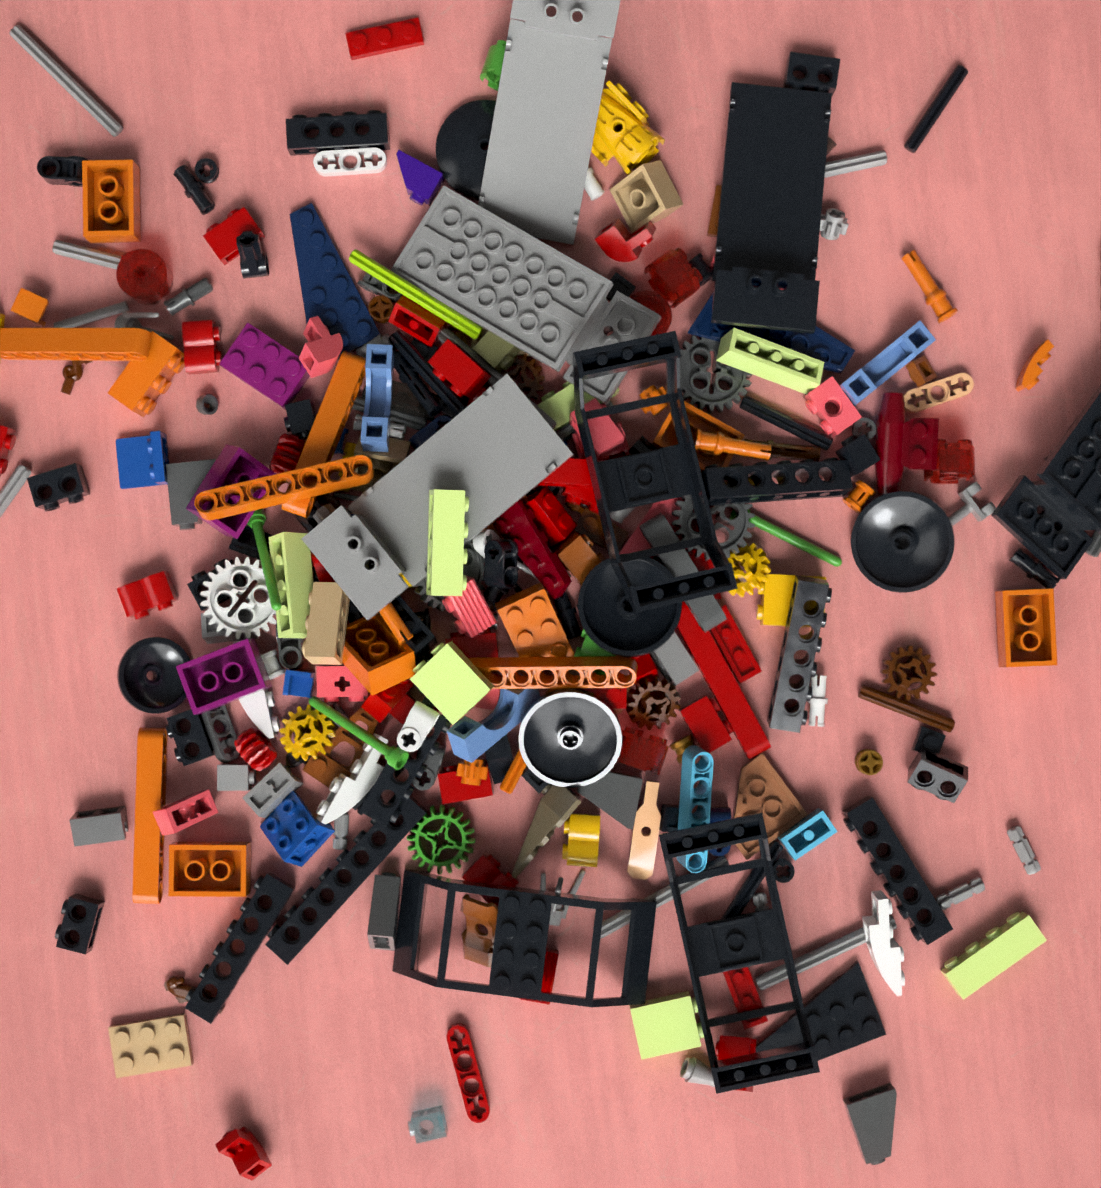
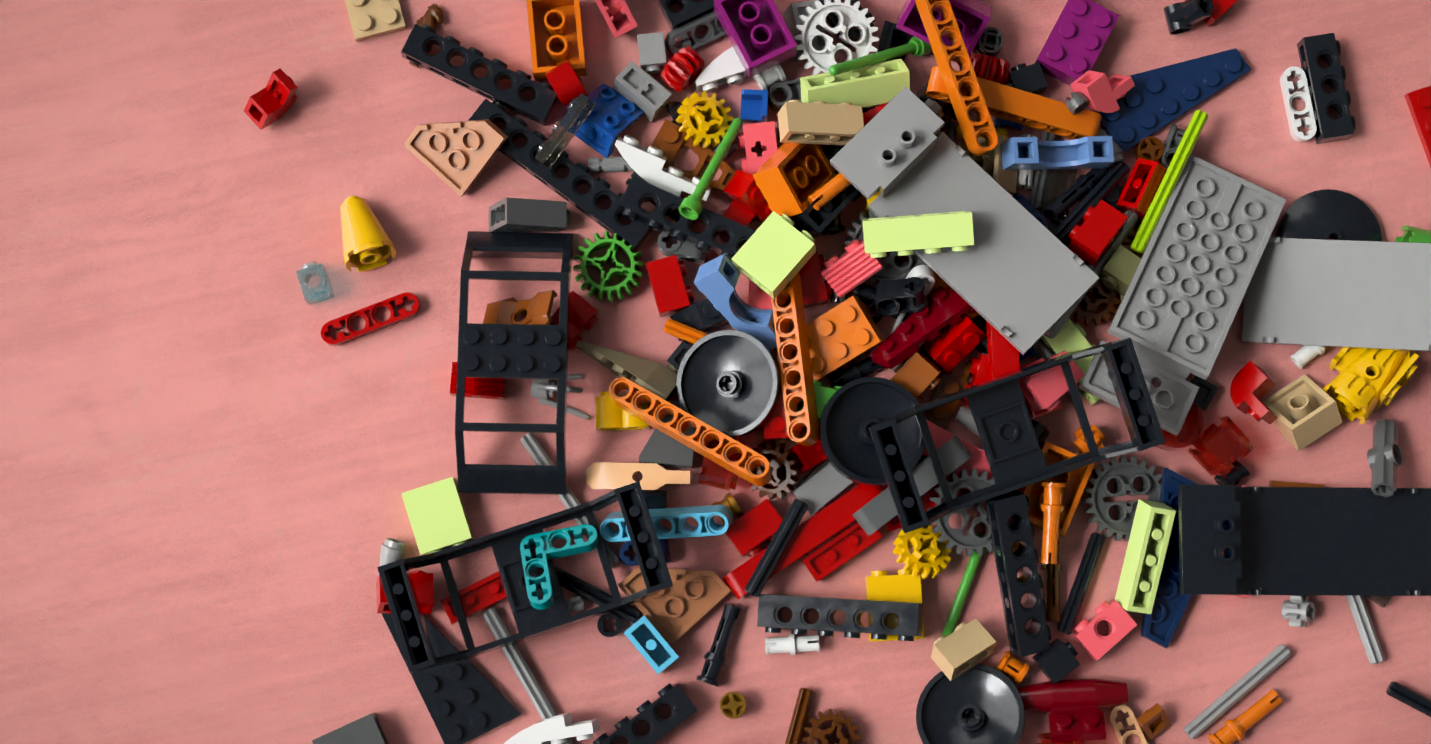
camera: 80 degrees right, 5 degrees down
dark purple slope [396,150,444,206] -> none
white piece [397,701,440,752] -> none
orange gear [456,758,488,786] -> none
medium blue arch [840,321,936,406] -> none
dark grey bush [852,418,876,440] -> none
none -> yellow cone [340,196,397,272]
none -> plate [403,119,508,197]
none -> teal beam [520,524,599,610]
none -> clear smoke plate [535,93,596,169]
none -> red brick [545,60,590,109]
none -> orange beam [609,377,772,486]
none -> black pin [696,604,741,687]
none -> black axle [745,499,808,597]
none -> tan brick [931,618,996,681]
none -> dark grey wheel [975,27,1004,57]
none -> dark grey hinge [1066,91,1089,115]
none -> light grey axle [1184,645,1291,739]
none -> dark grey piece [1367,419,1403,497]

